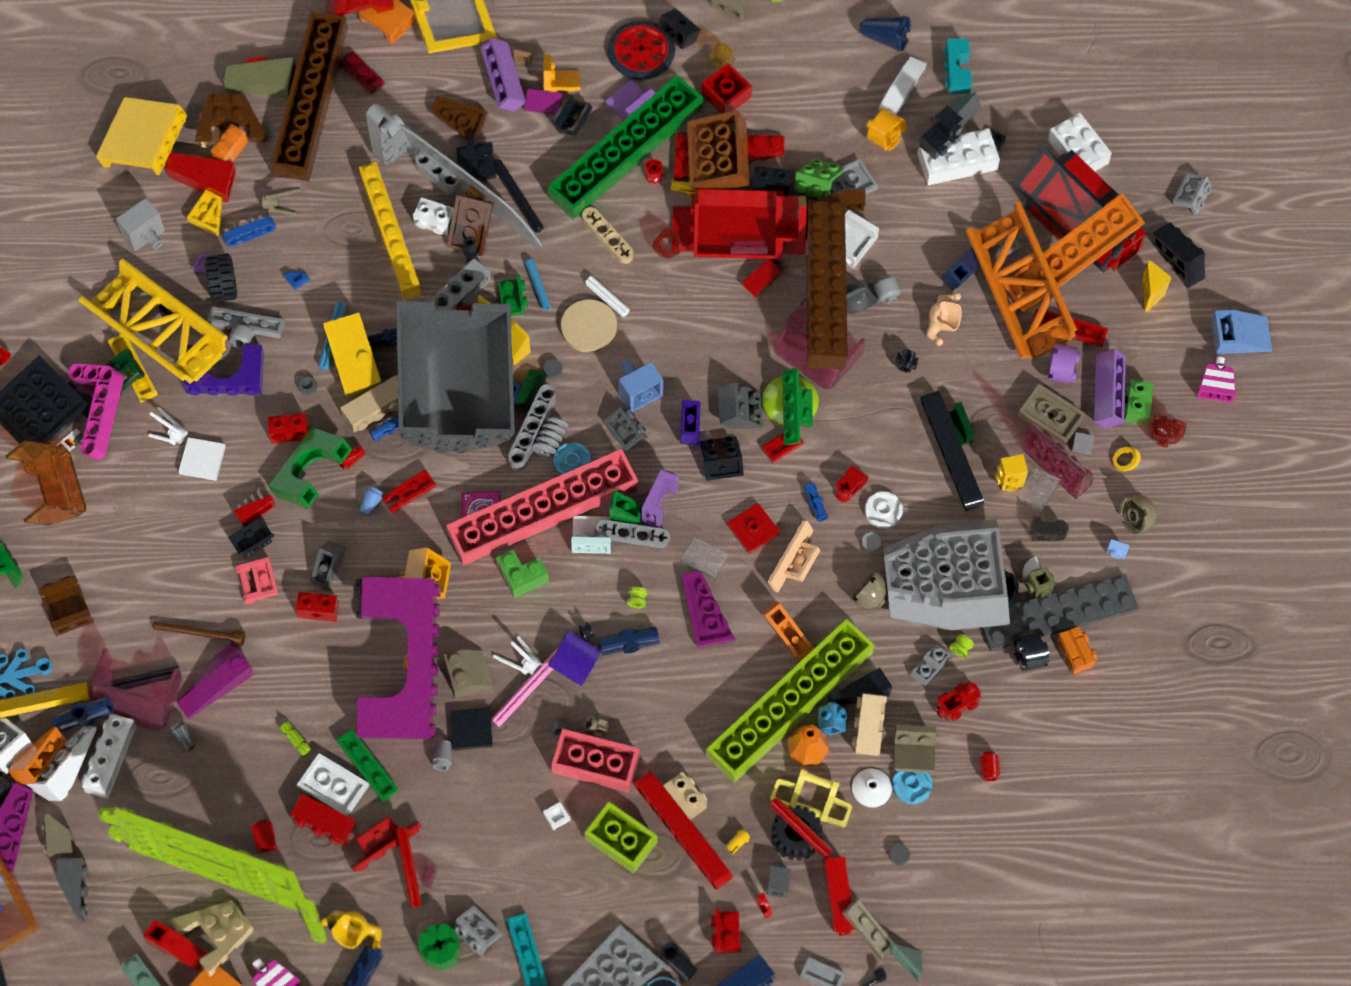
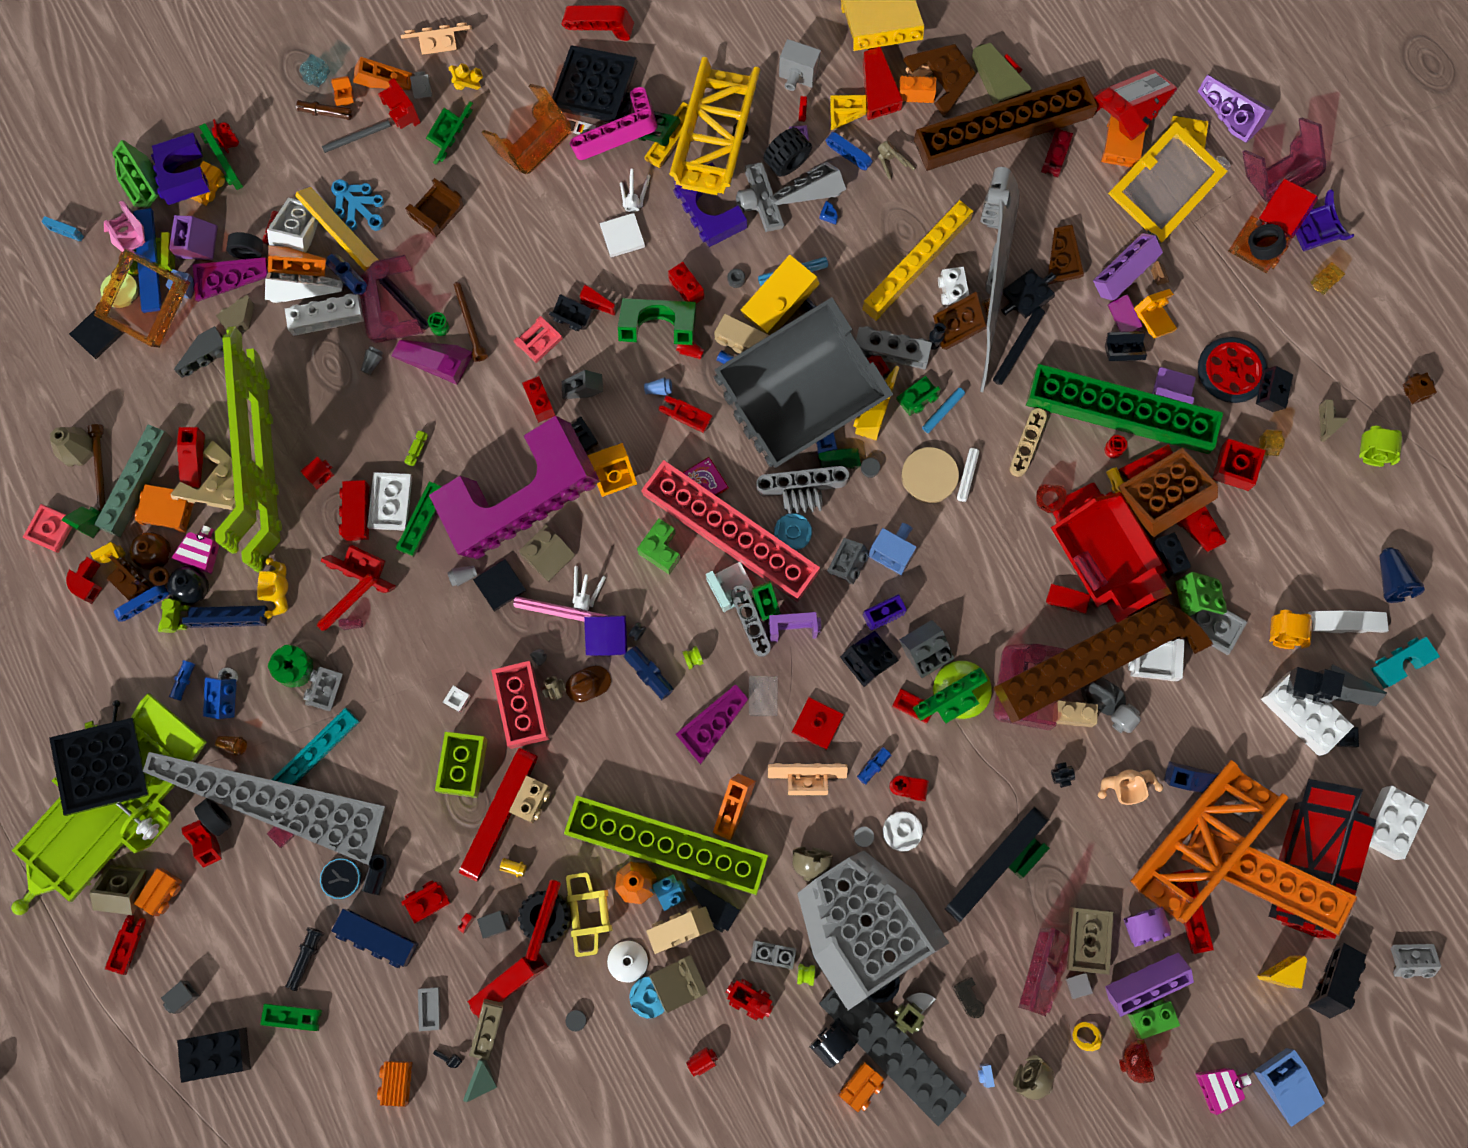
camera: 65 degrees right, 10 degrees up
yellow brick [995,454,1028,491] -> none
clear plate [1017,467,1060,512] -> none
none -> green wheel [428,312,450,336]
none -> reddish brown piece [565,665,611,703]
none -> light grey wedge [769,162,846,205]
none -> red tile [799,96,807,122]
none -> tan brick [1053,701,1098,727]

